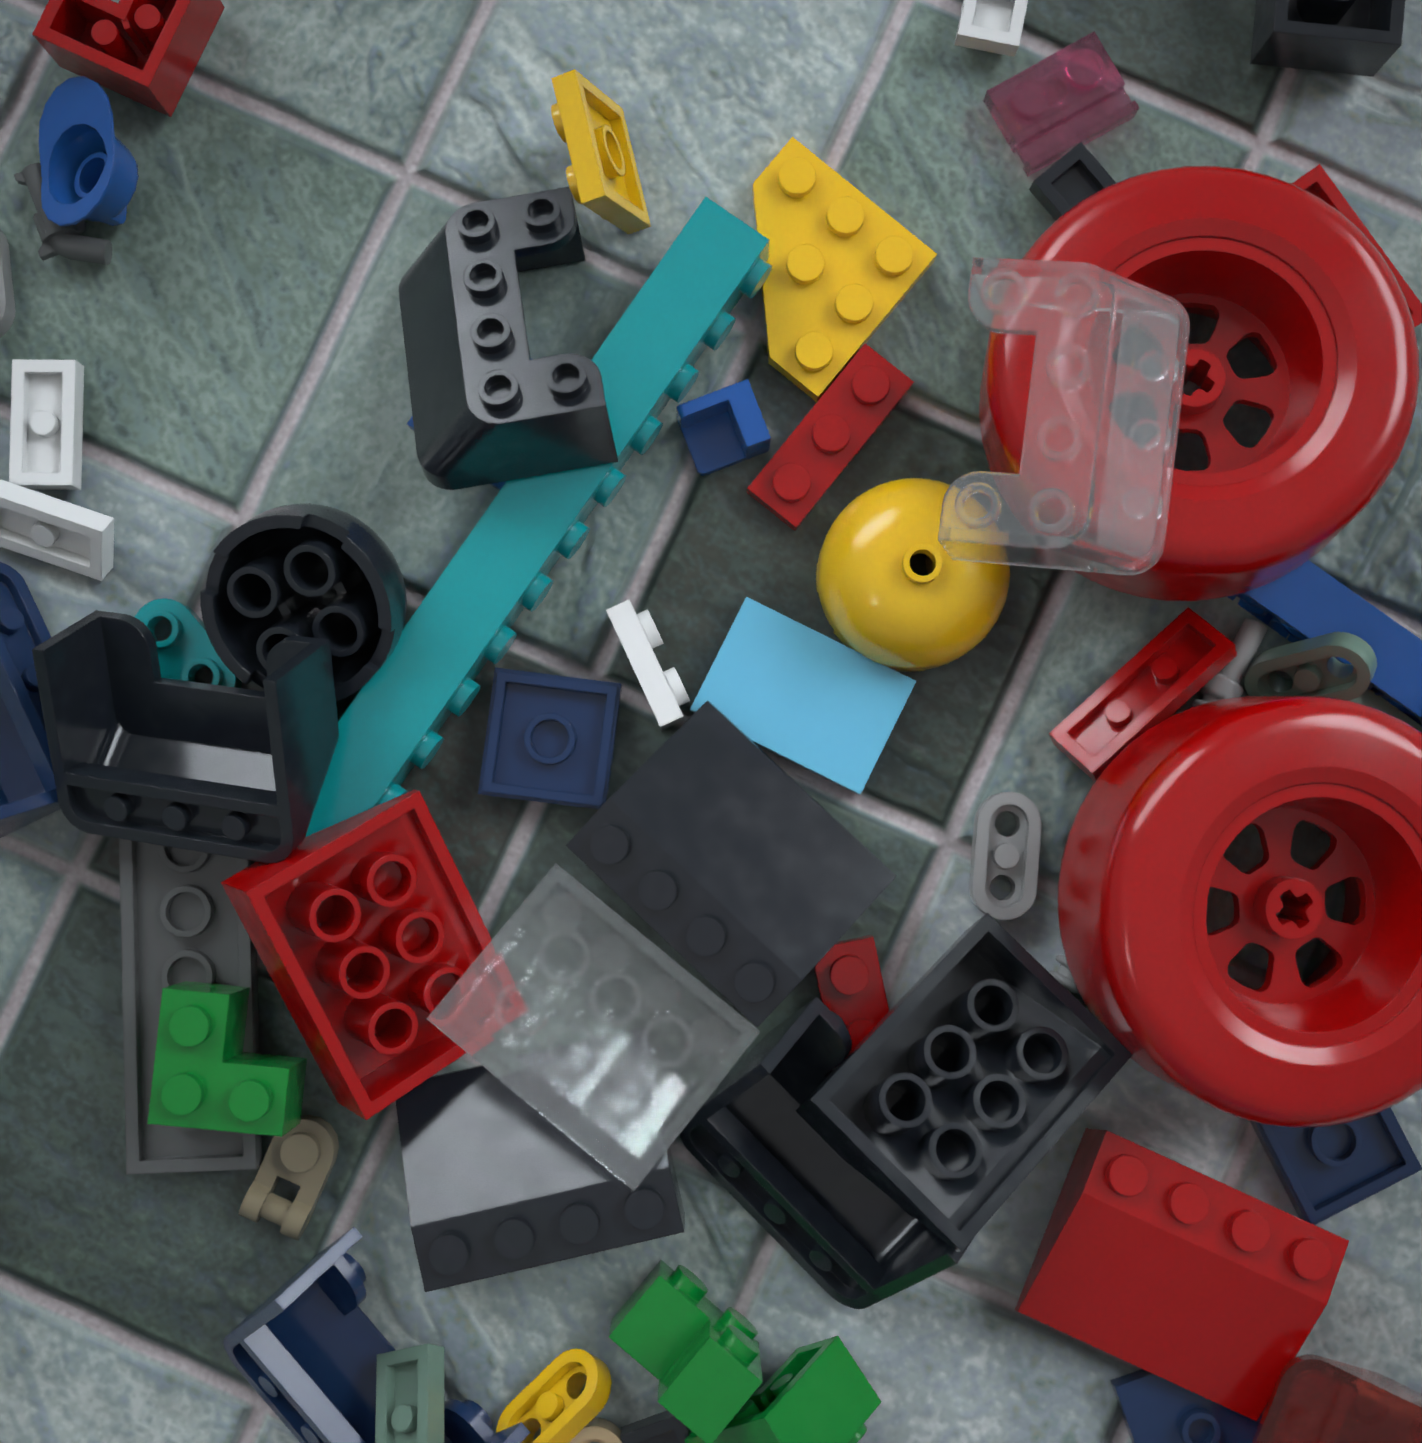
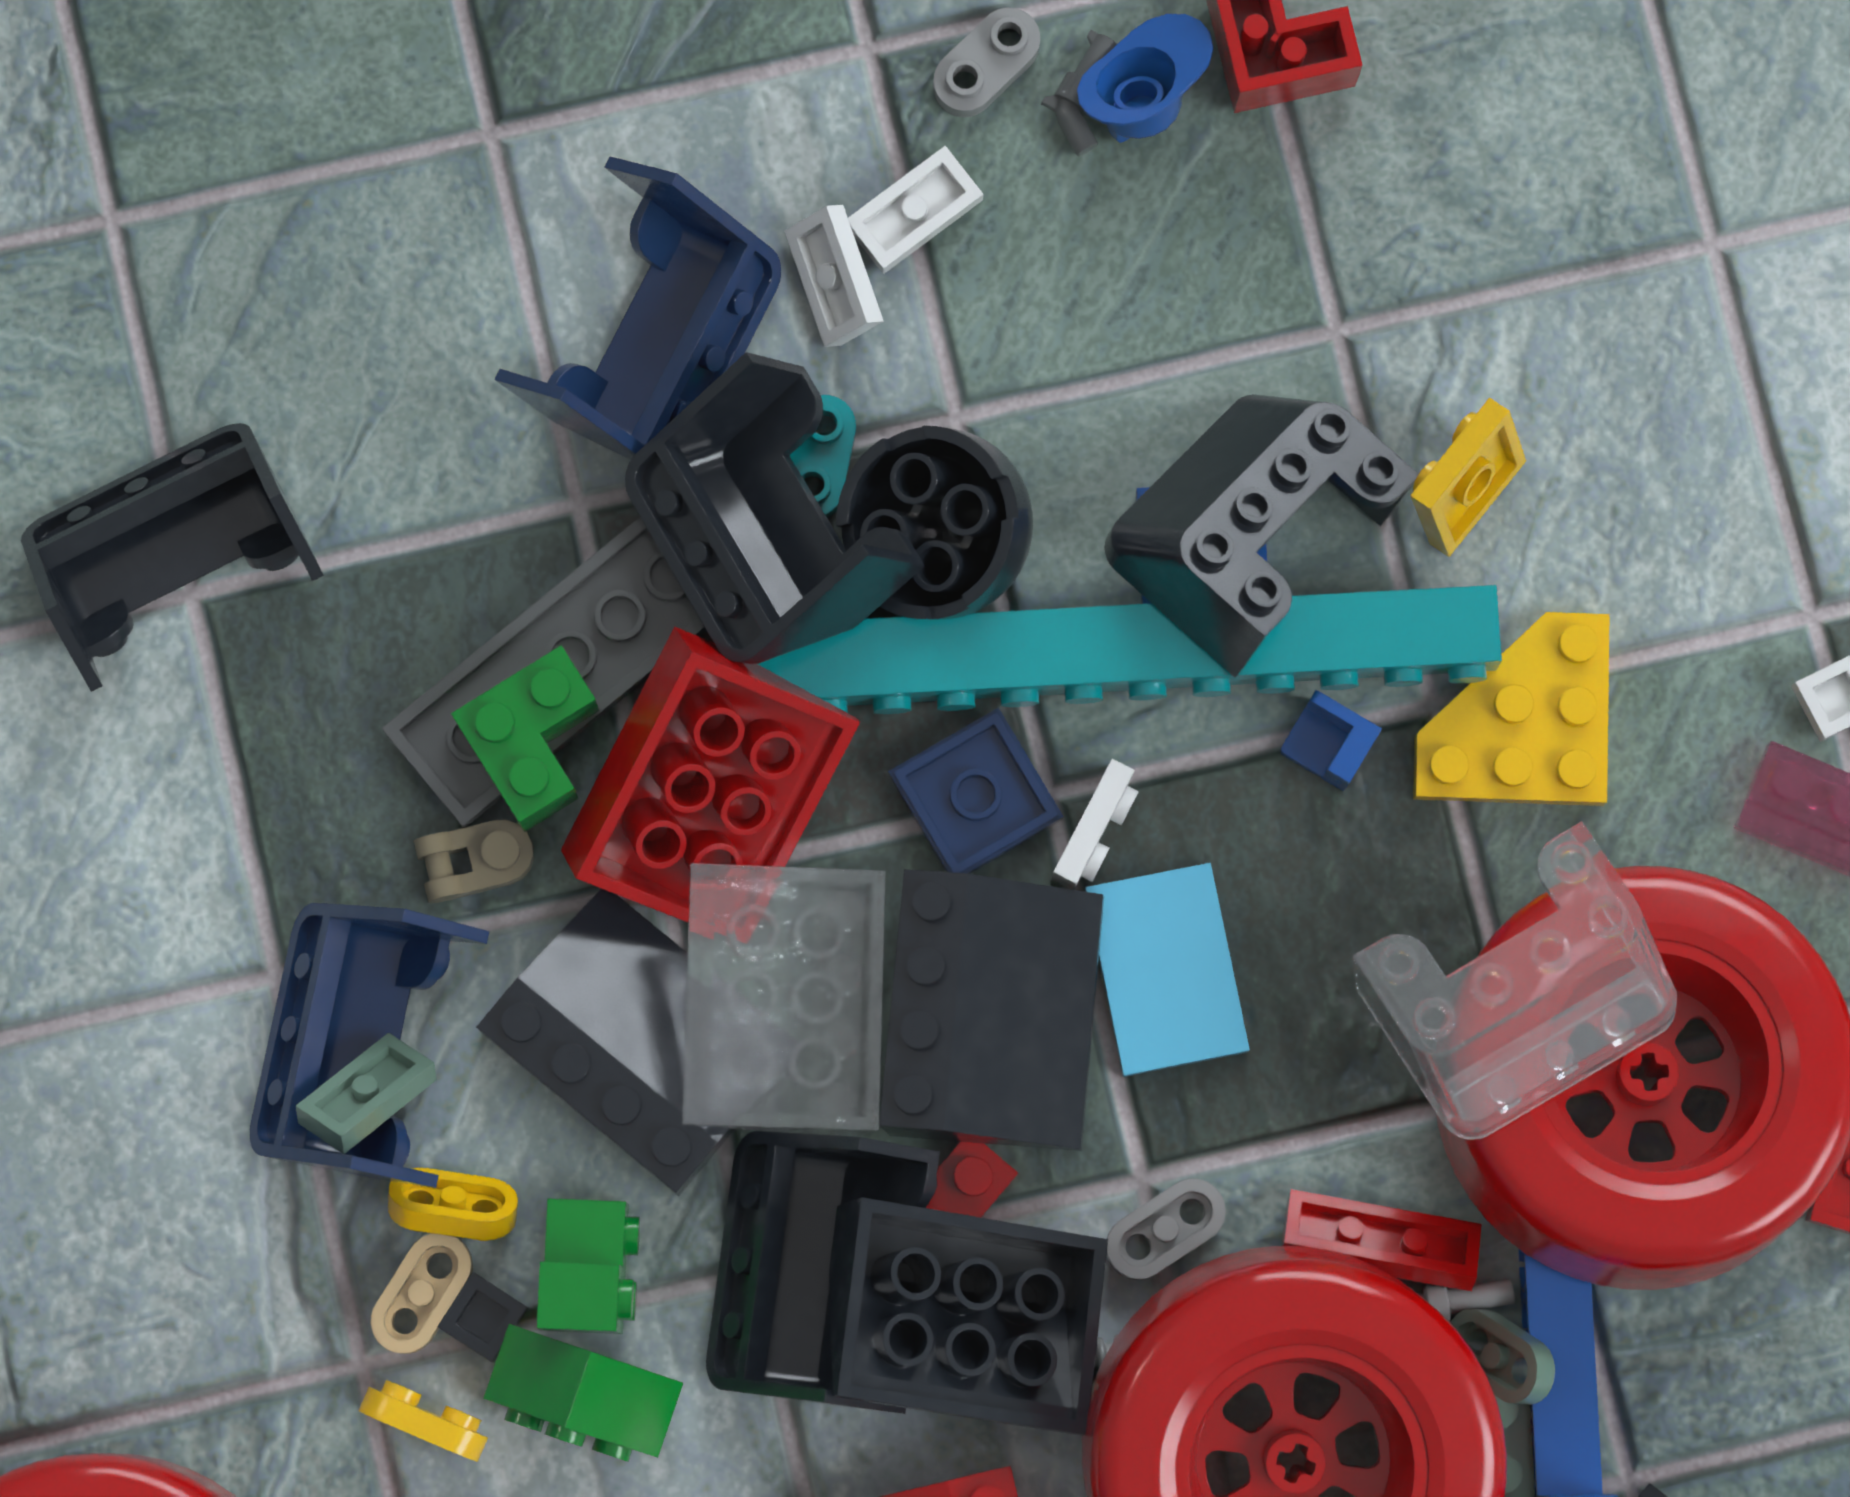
camera: 50 degrees right, 5 degrees down
red plate [747,343,914,531] -> none
yellow cylinder [816,478,1010,672] -> none
black plate [1029,142,1116,221] -> none

